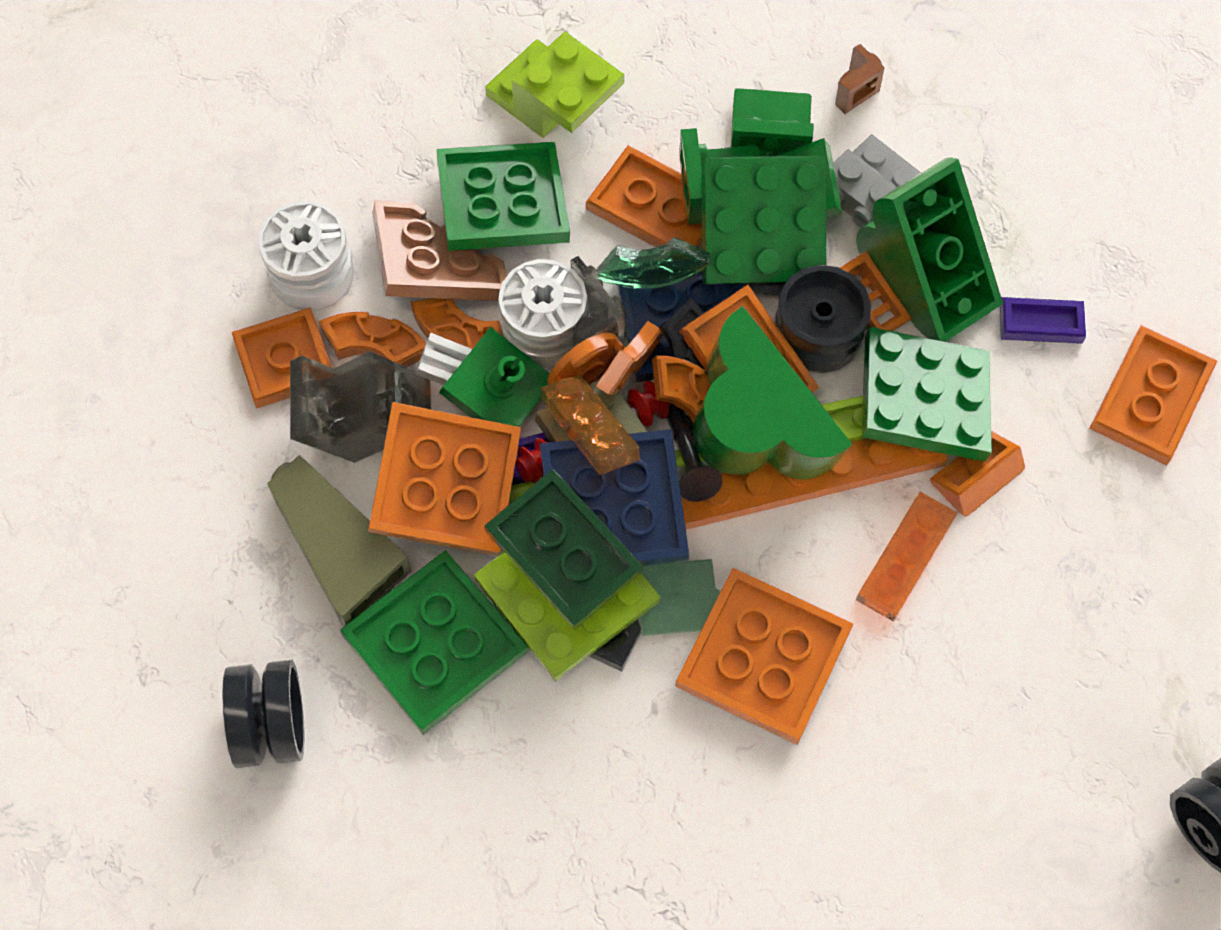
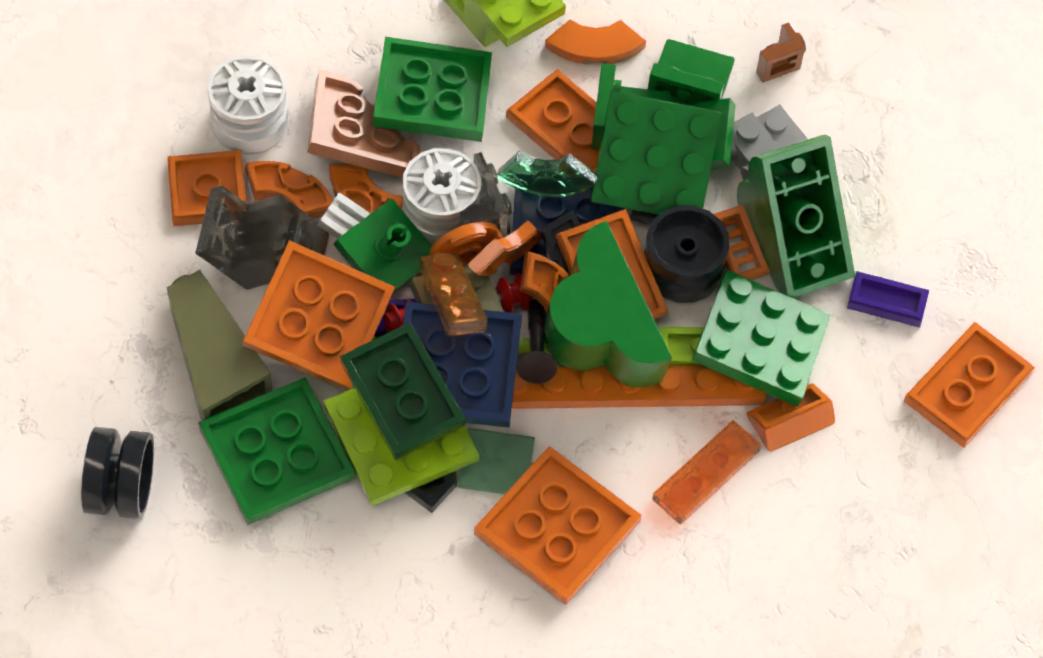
camera: 10 degrees right, 5 degrees down
none -> orange tile [545,19,646,64]

